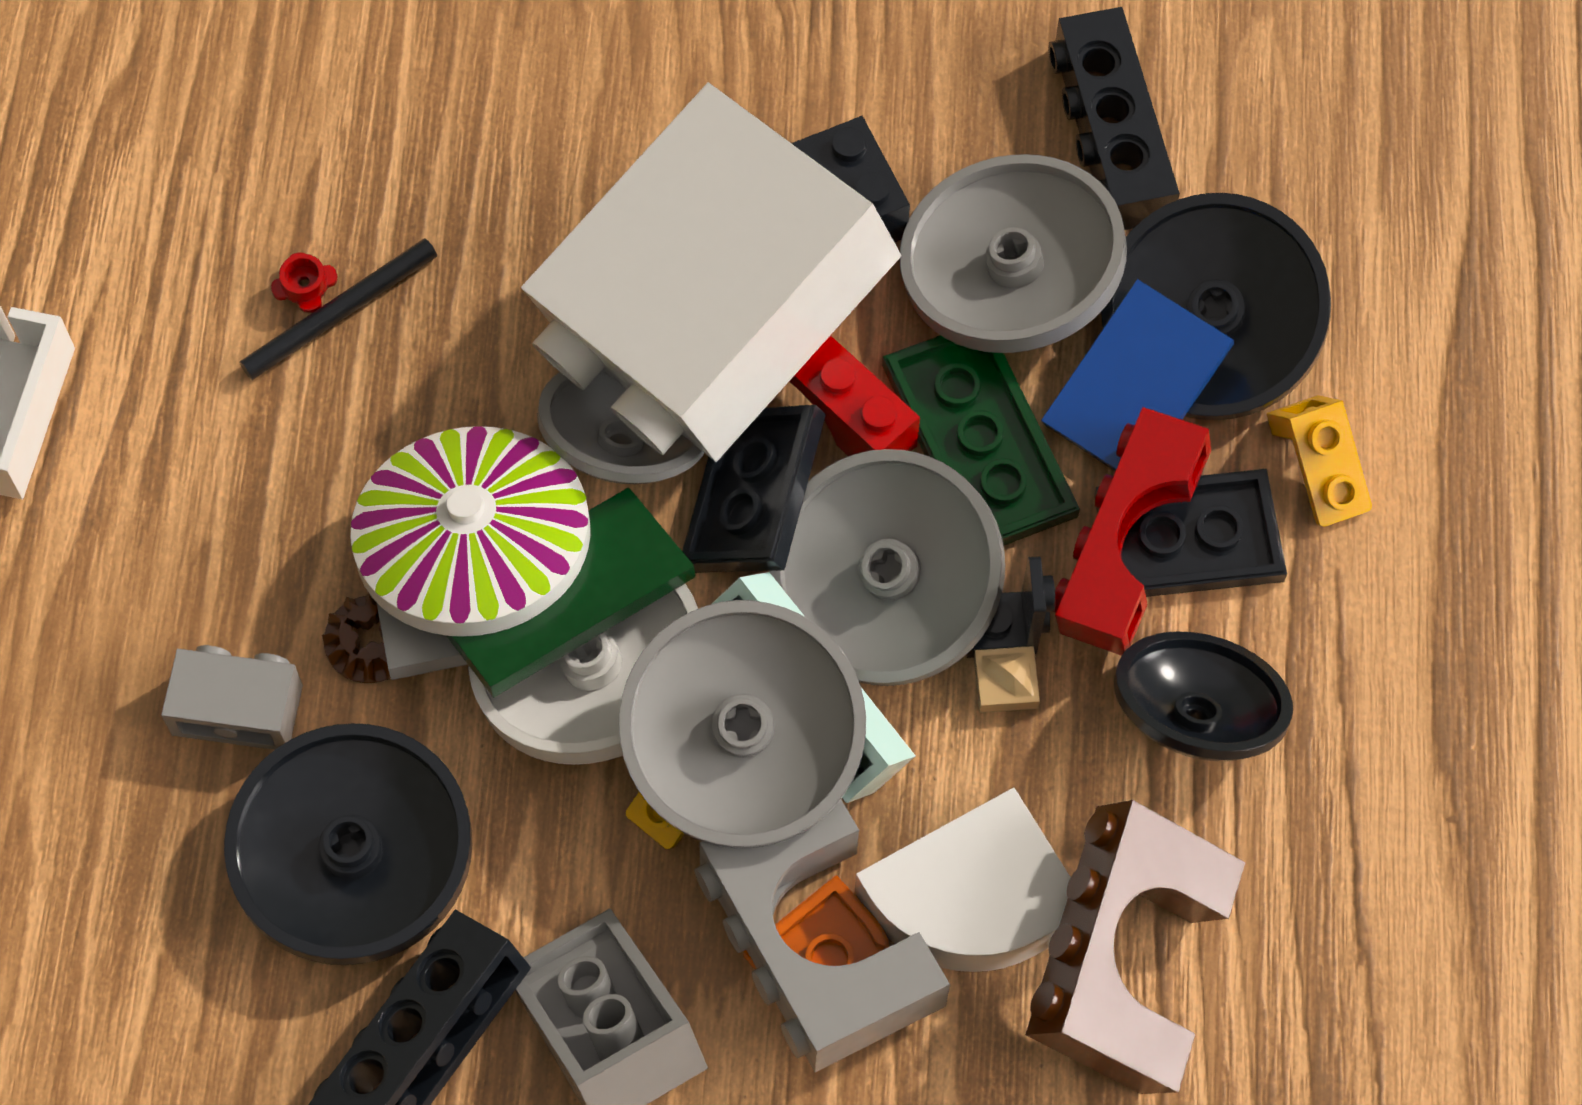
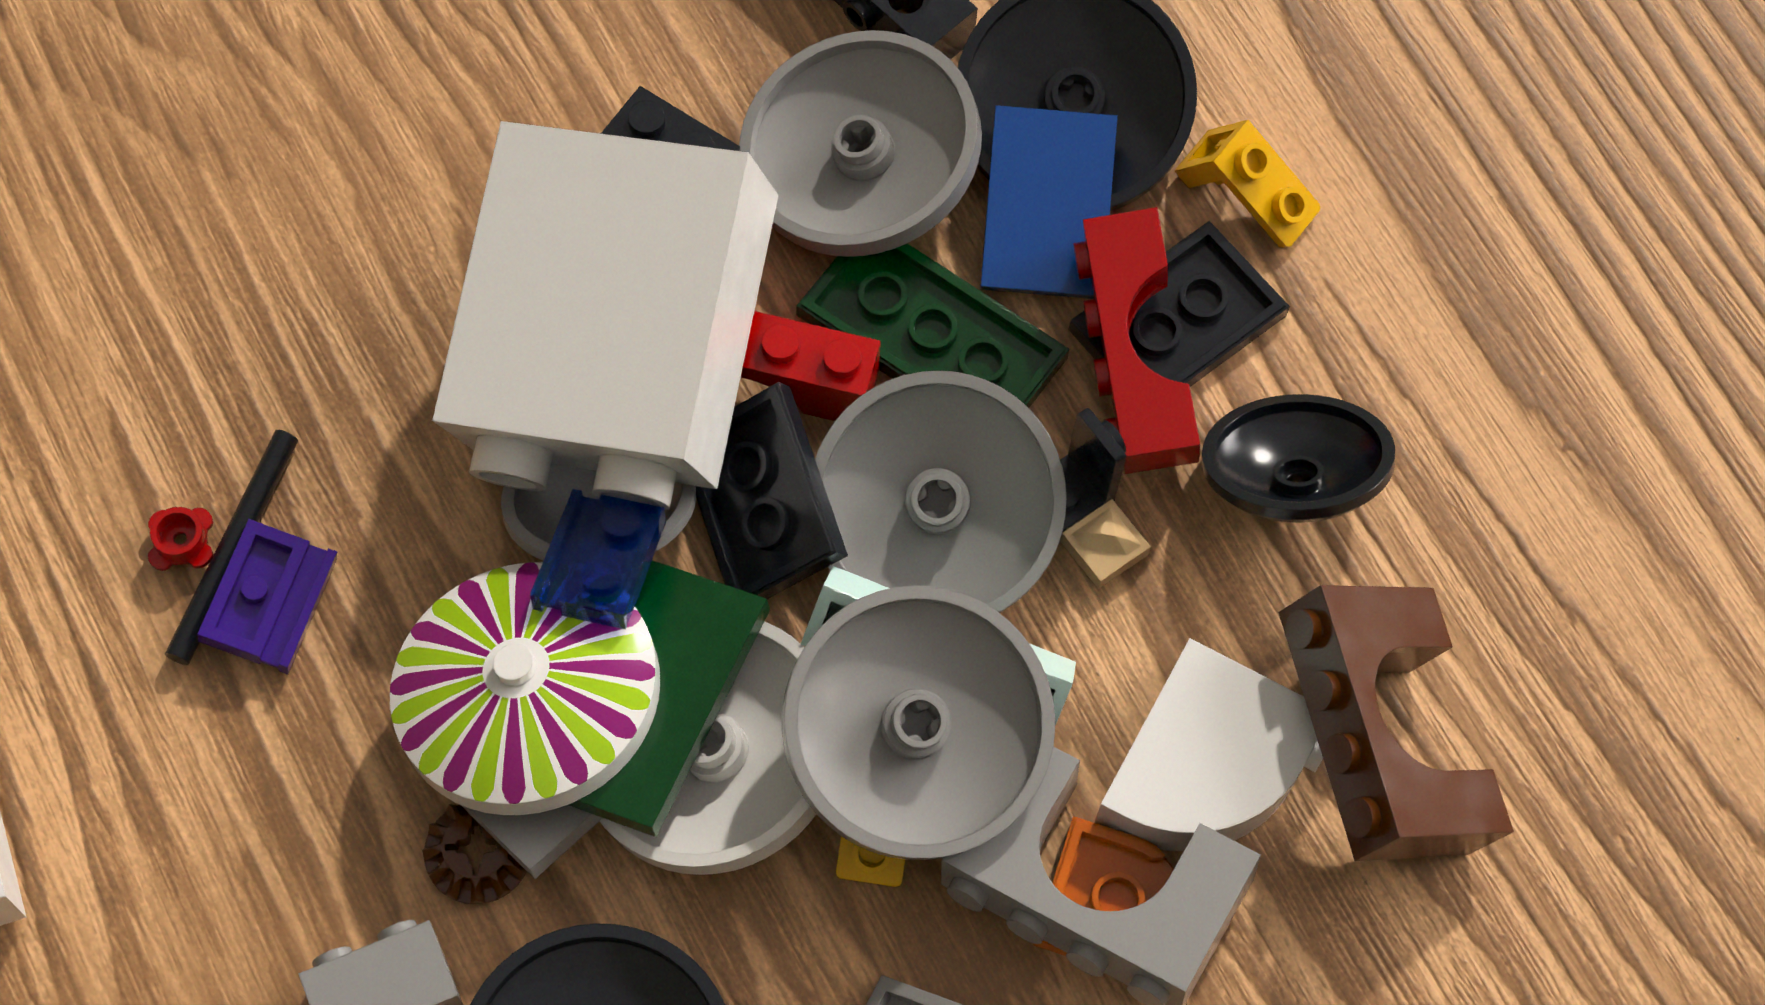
camera: 35 degrees left, 0 degrees up
none -> dark purple plate [197,519,337,675]
none -> clear blue plate [530,489,666,630]

